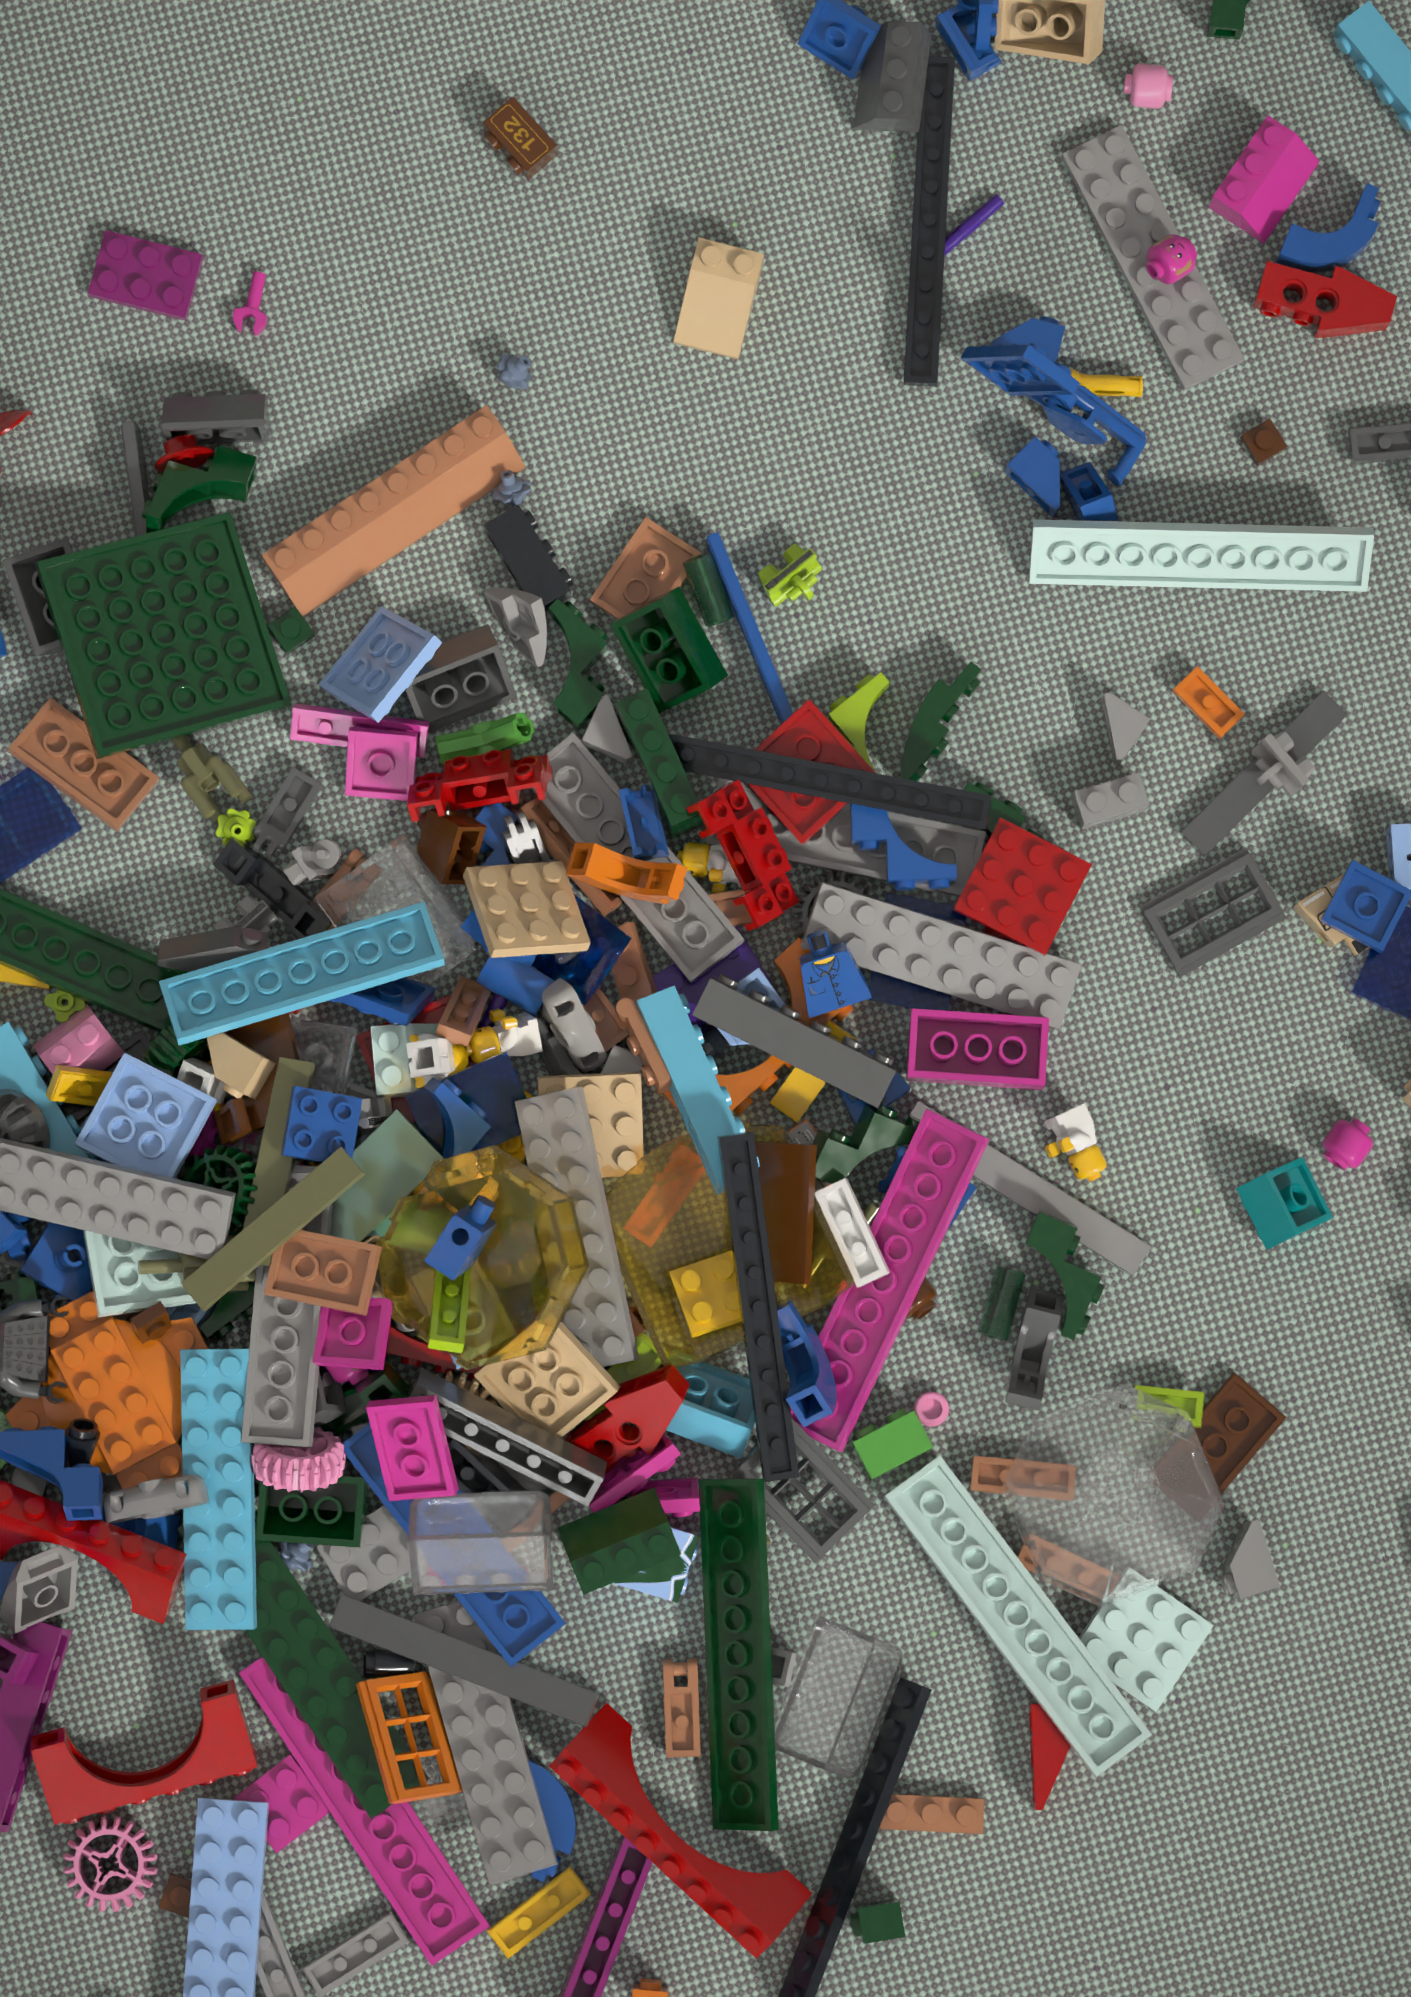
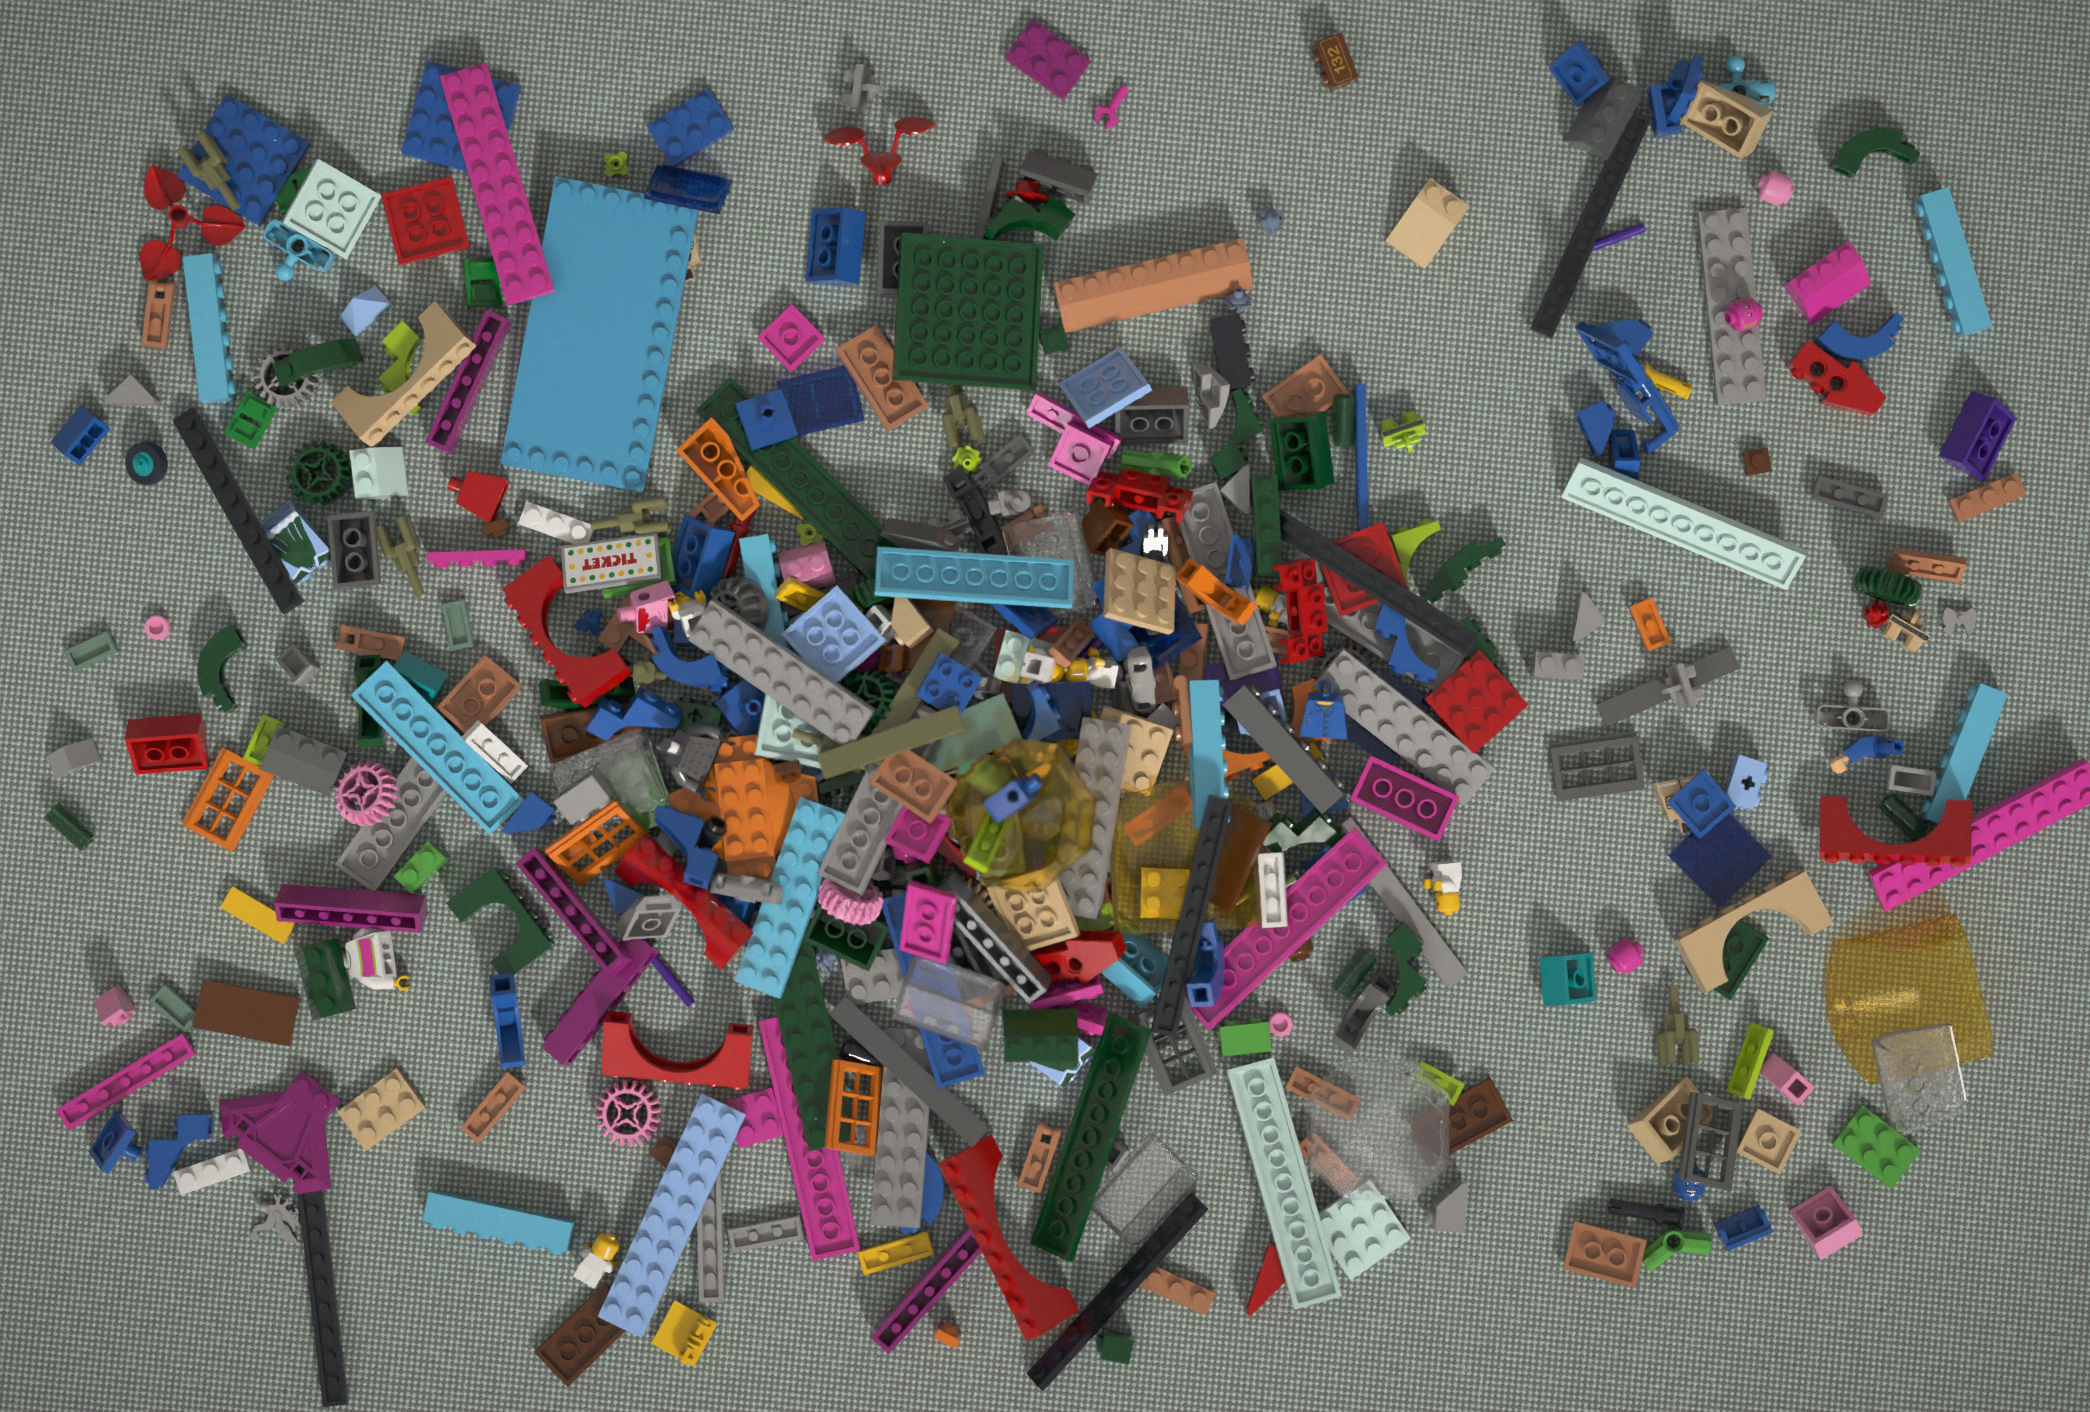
camera: 25 degrees right, 5 degrees up
none -> dark purple piece [651,955,695,1007]

